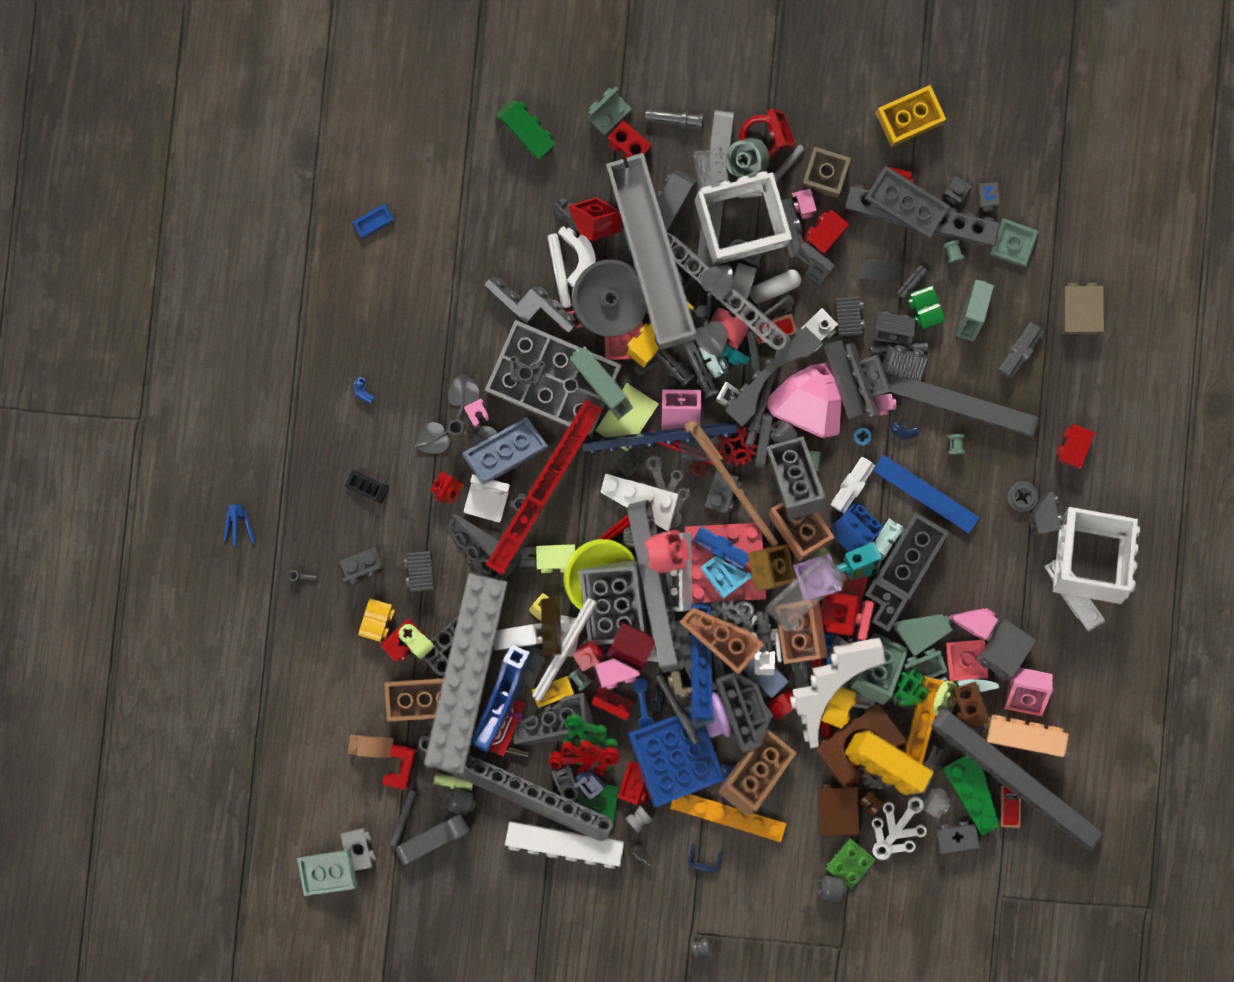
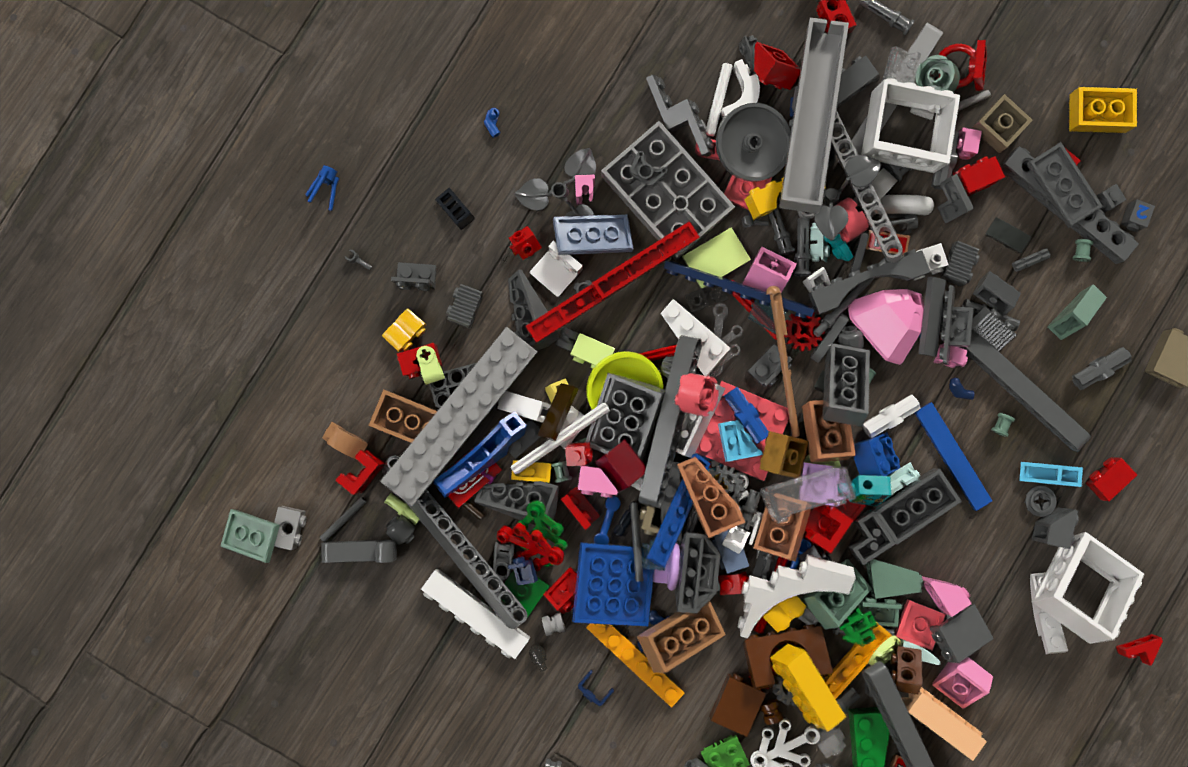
camera: 30 degrees right, 0 degrees up
sand green slope [570,346,633,420] -> none
clear red plate [689,458,708,477] -> none
dark azure bush [853,428,871,445] -> none
coral plate [855,601,874,640] -> none
green brick [907,286,945,331] -> none
sand green tile [989,218,1039,267] -> none
none -> medium azure slope [1019,462,1083,487]
none -> red slope [1116,634,1163,666]

